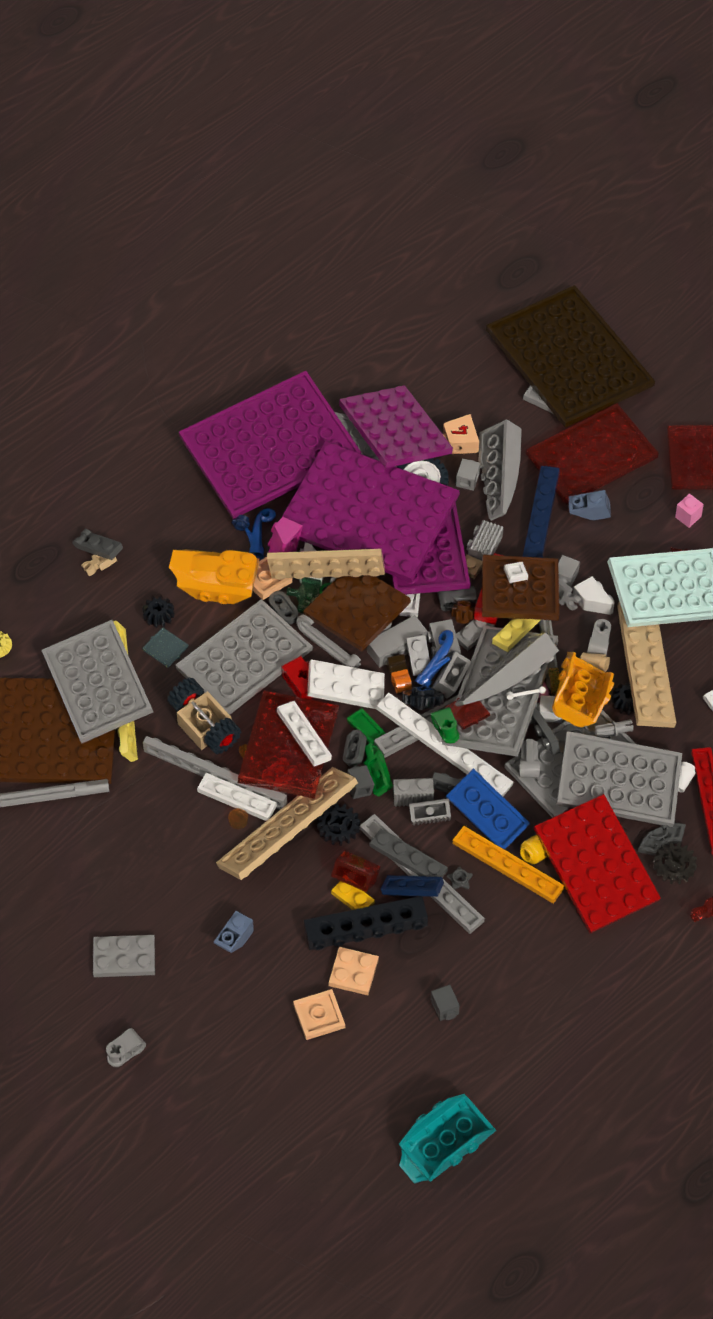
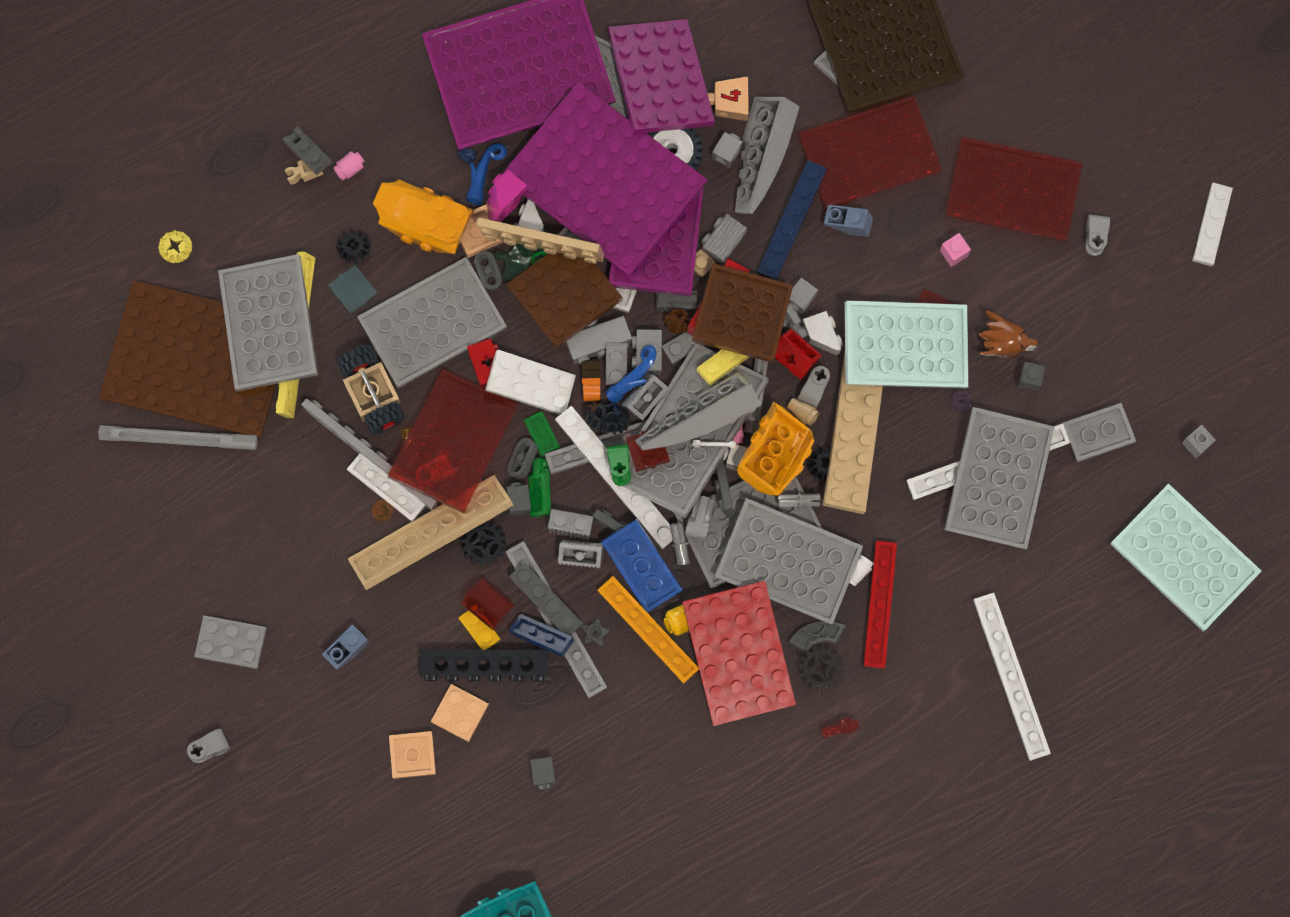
camera: 10 degrees right, 20 degrees up
white plate [277,701,332,767] -> none
light grey piece [296,614,361,668] -> none
white tile [504,562,528,583] -> none
clear yellow axle [548,667,560,696] -> none
none -> bright pink brick [333,151,364,181]
none -> light grey axle [671,522,690,565]
none -> red brick [775,329,822,380]

